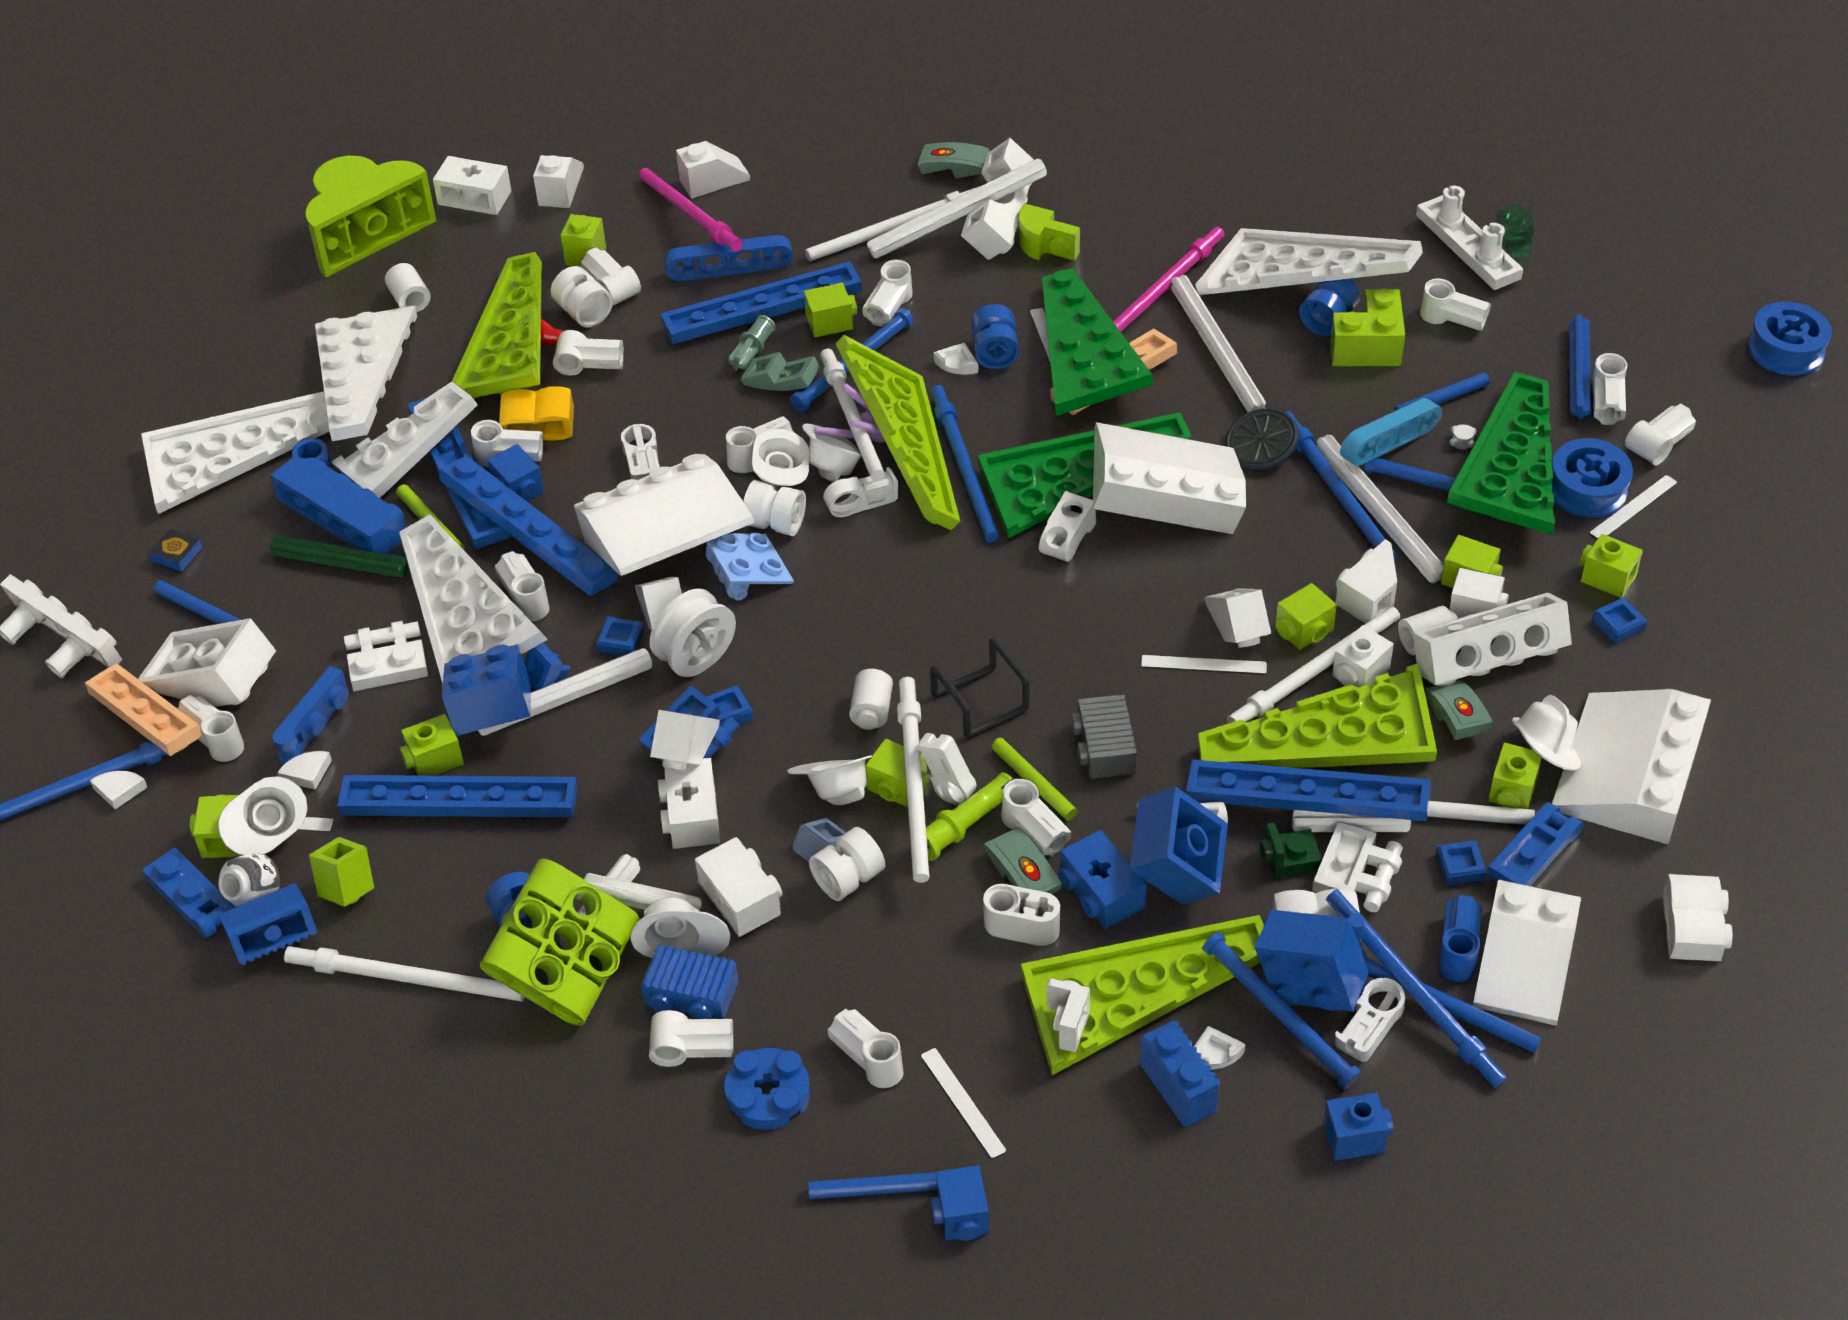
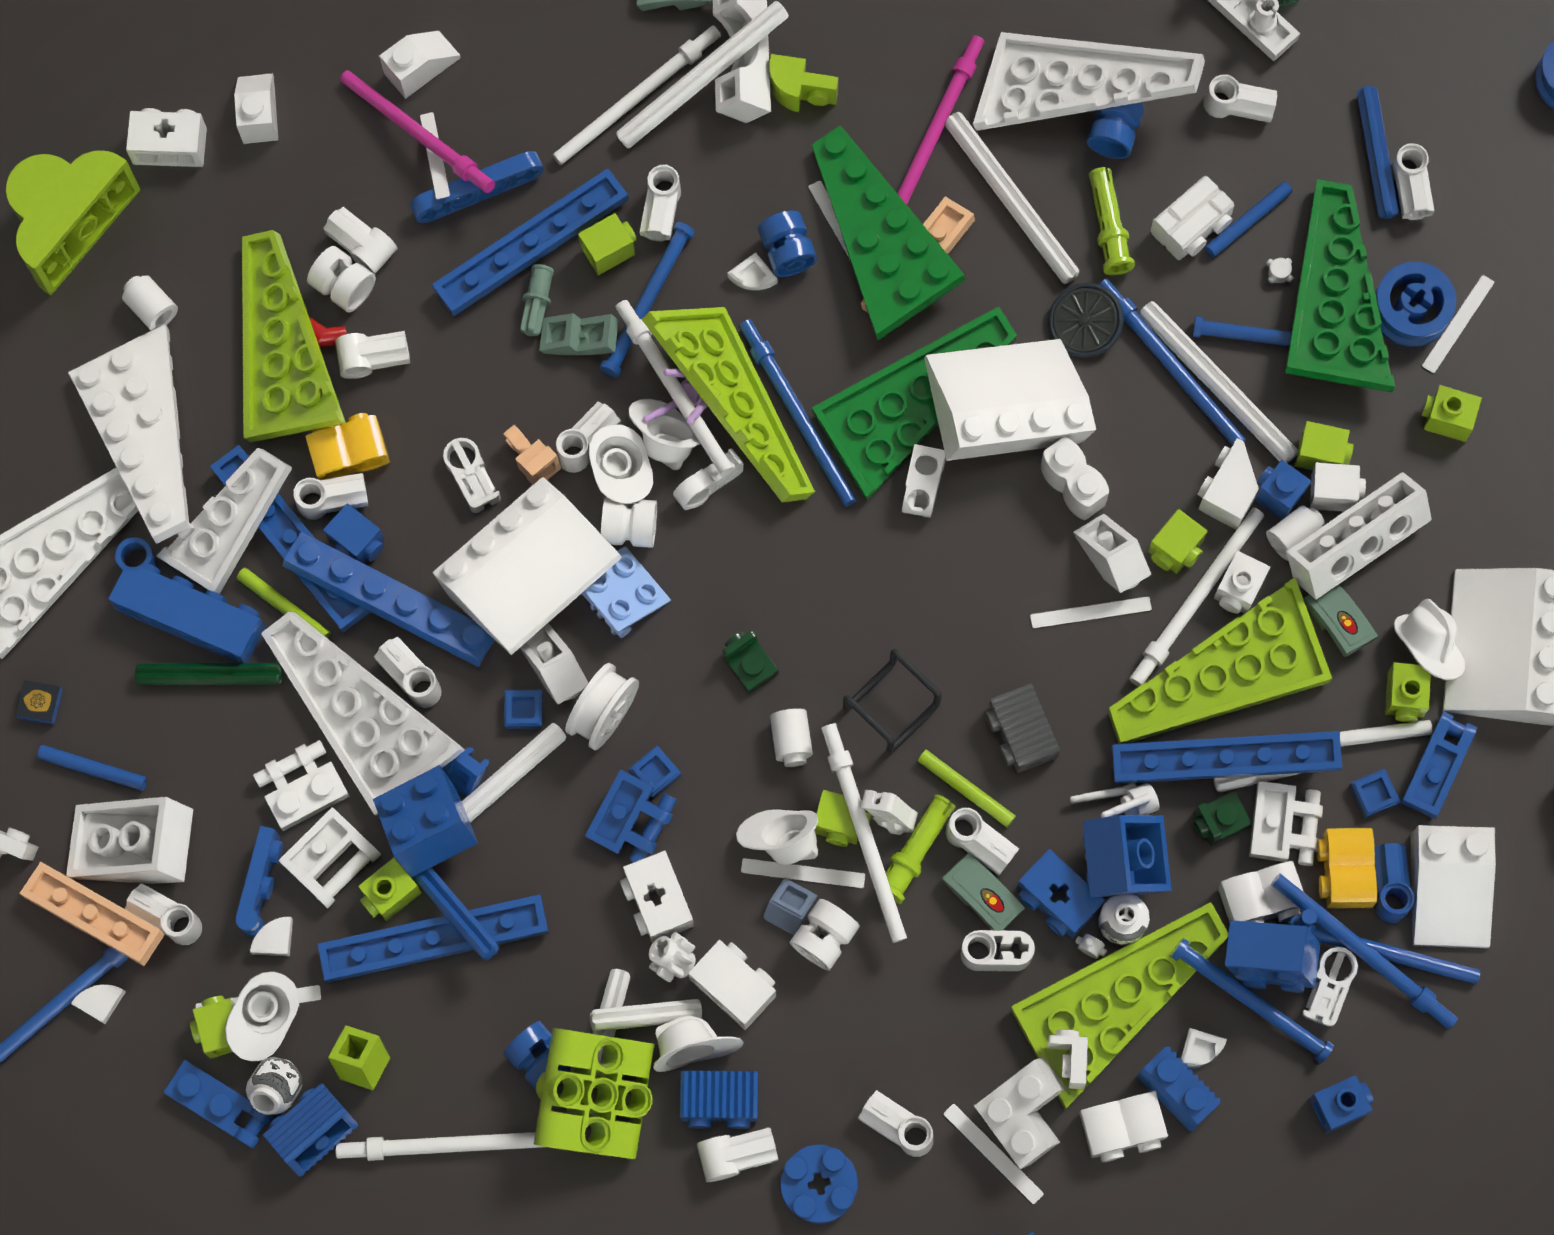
camera: 15 degrees left, 25 degrees up
lime brick [561,214,606,268] -> none
white slope [650,710,720,770] -> none
lime brick [1330,289,1405,366] -> none
dark azure beam [1340,398,1442,466] -> none
blue tile [1592,597,1647,644] -> none
white piece [1625,403,1696,465] -> none
none -> white plate [279,807,381,909]
none -> blue axle [413,868,499,960]
none -> white sticker [420,112,450,199]
none -> light nougat piece [503,425,561,485]
none -> white gear [649,932,696,983]
none -> dark green bracket [723,630,779,694]
none -> white sticker [741,858,865,888]
none -> white brick [974,1057,1067,1169]
none -> white brick [1041,437,1109,520]
none -> white piece [1076,934,1107,959]
none -> white brick [1079,1091,1168,1163]
none -> lime pin [1089,167,1135,275]
none -> white head [1098,894,1150,946]
none -> white brick [1150,176,1234,260]
none -> blue brick [1254,460,1311,520]
none -> yellow brick [1317,828,1377,908]

